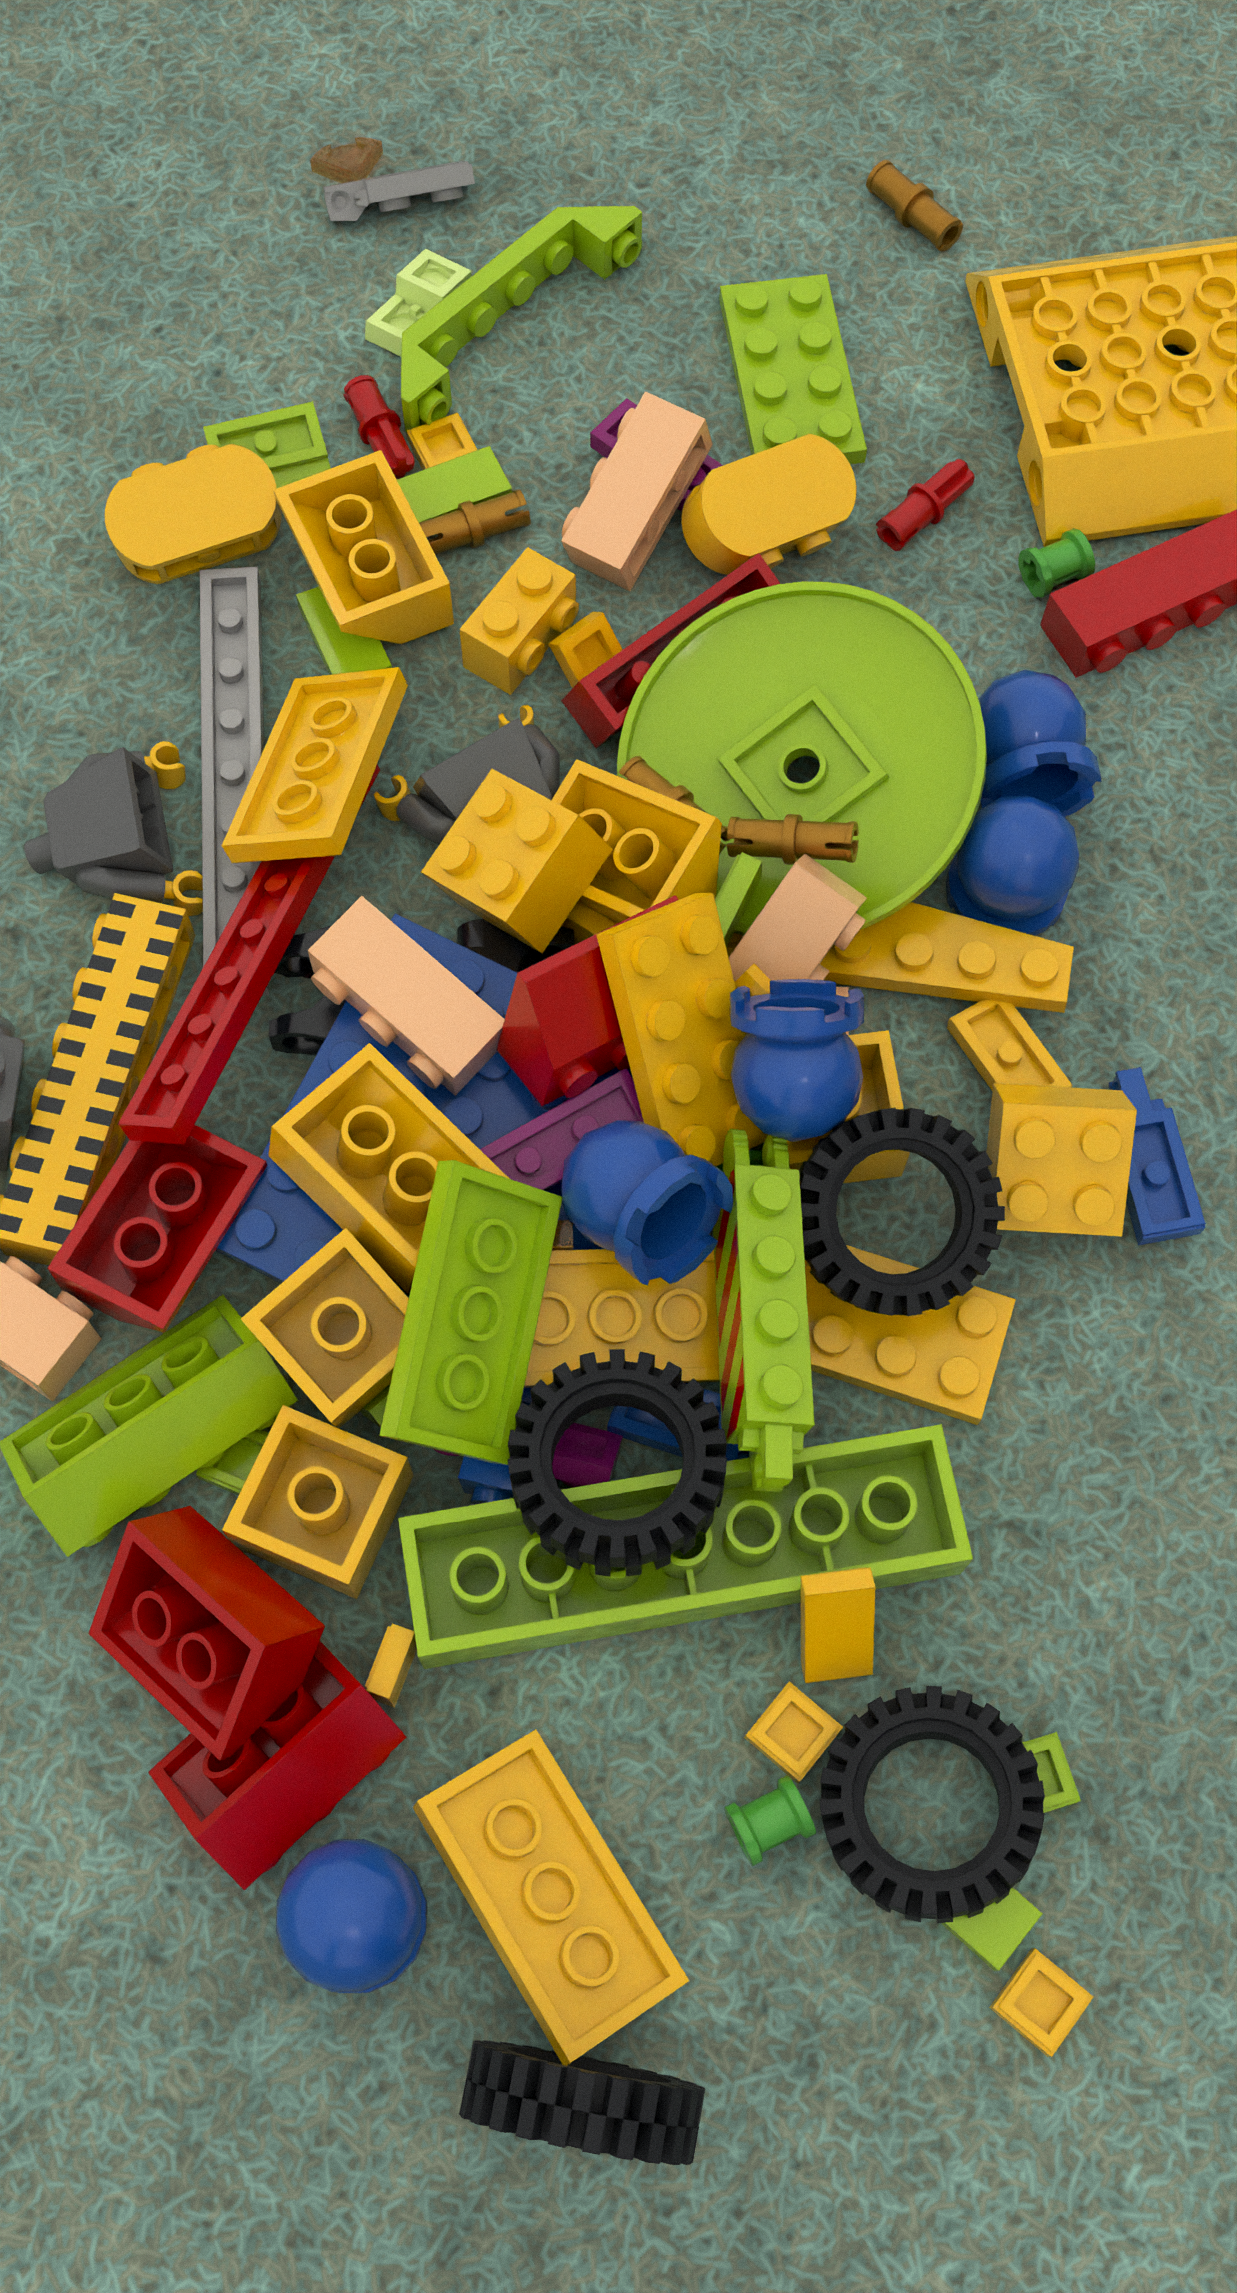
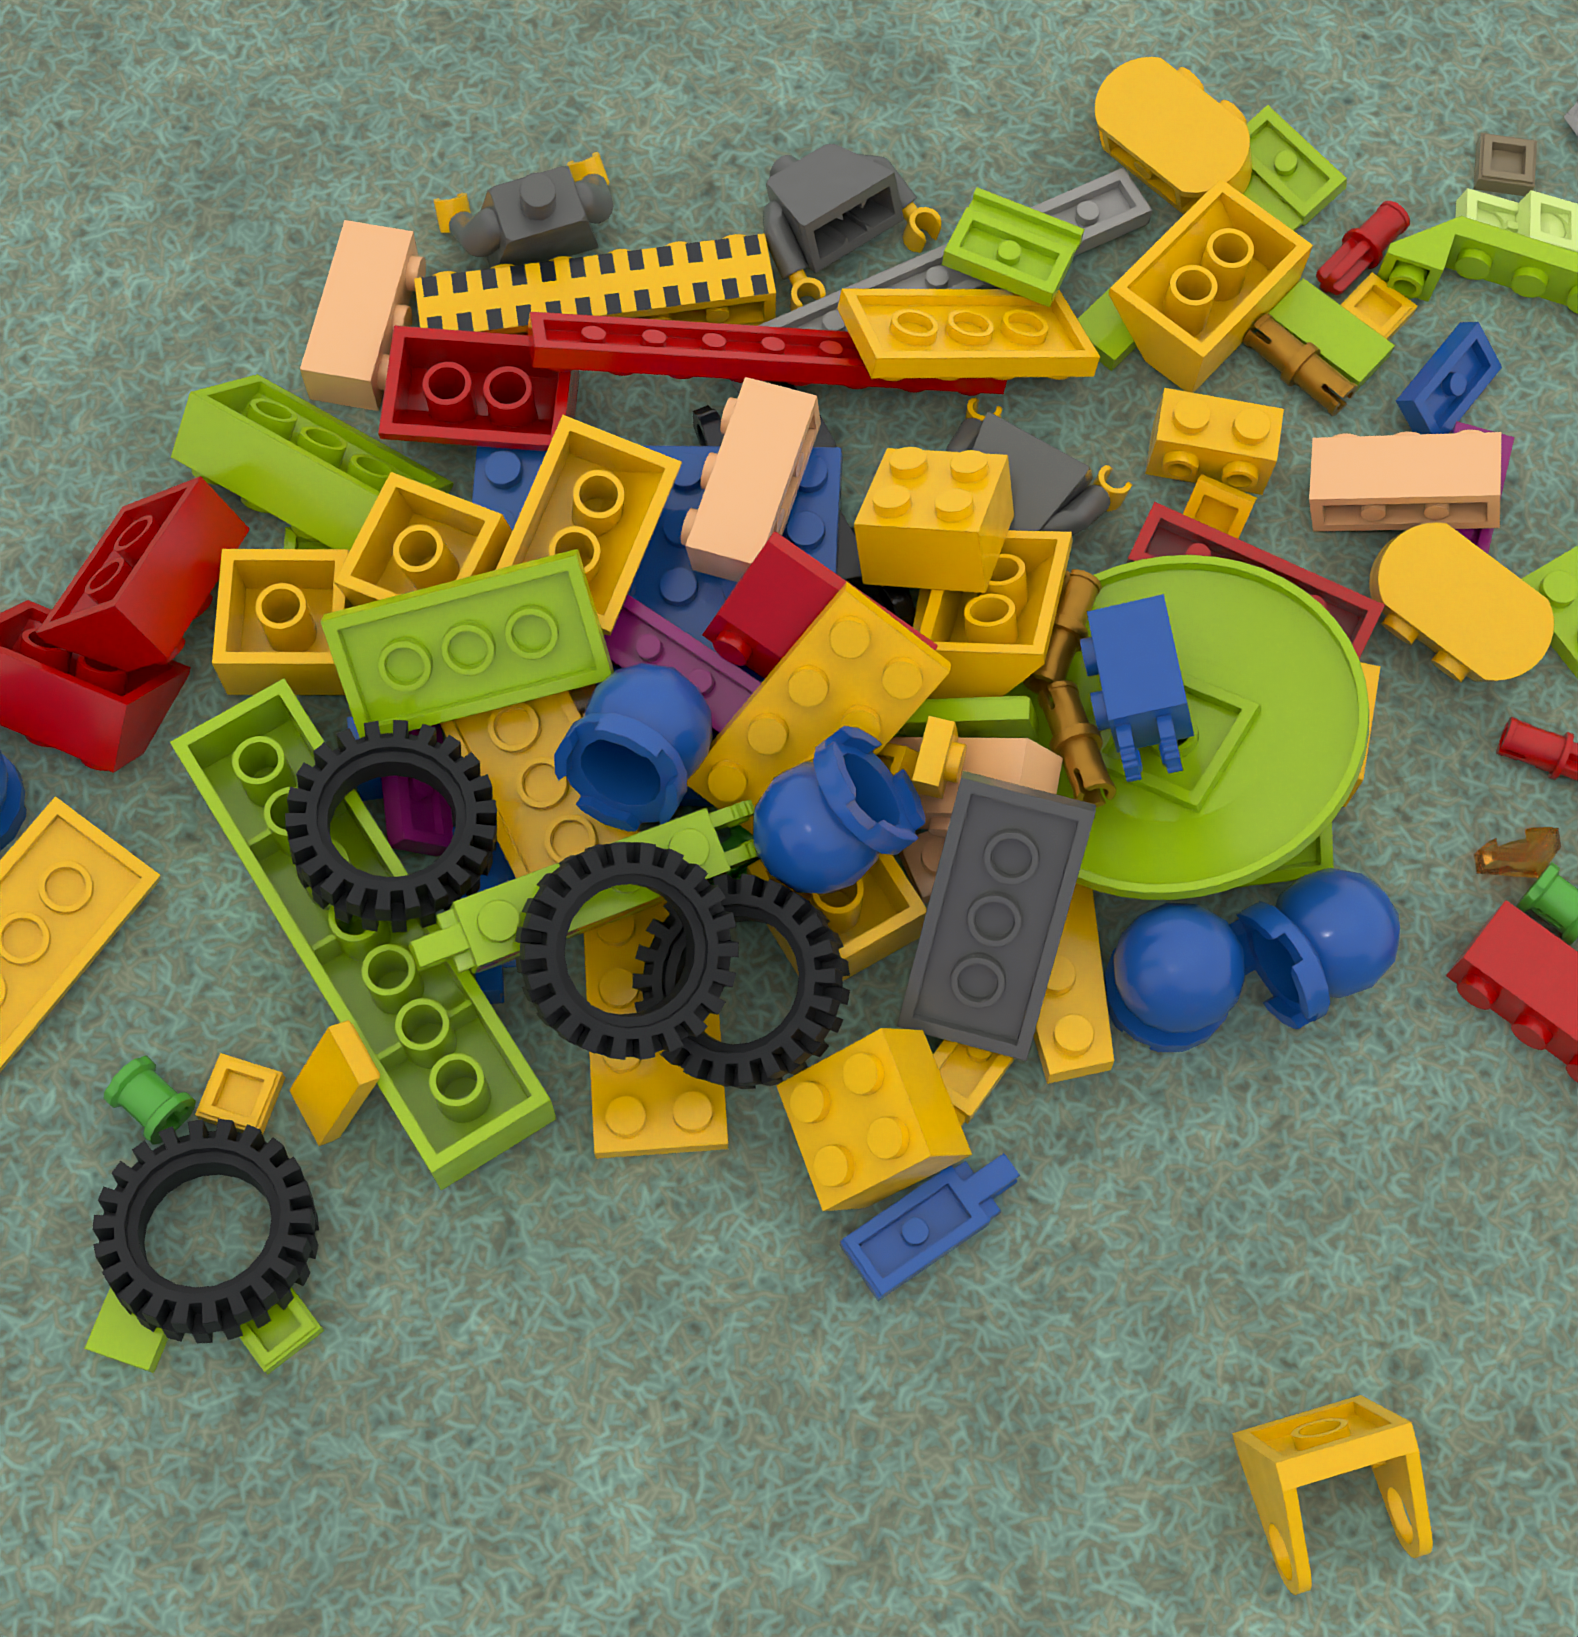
camera: 65 degrees right, 0 degrees up
yellow tile [365,1623,417,1708] -> none
yellow tile [989,1948,1094,2057] -> none
none -> black tyre [515,842,739,1060]
none -> dark grey plate [897,771,1096,1061]
none -> yellow plate [912,716,967,799]
none -> lime plate [942,187,1085,307]
none -> blue hinge [1080,594,1194,782]
none -> blue plate [1396,322,1502,434]
none -> dark tan tile [1473,133,1537,196]
none -> clear orange tile [1474,827,1561,878]

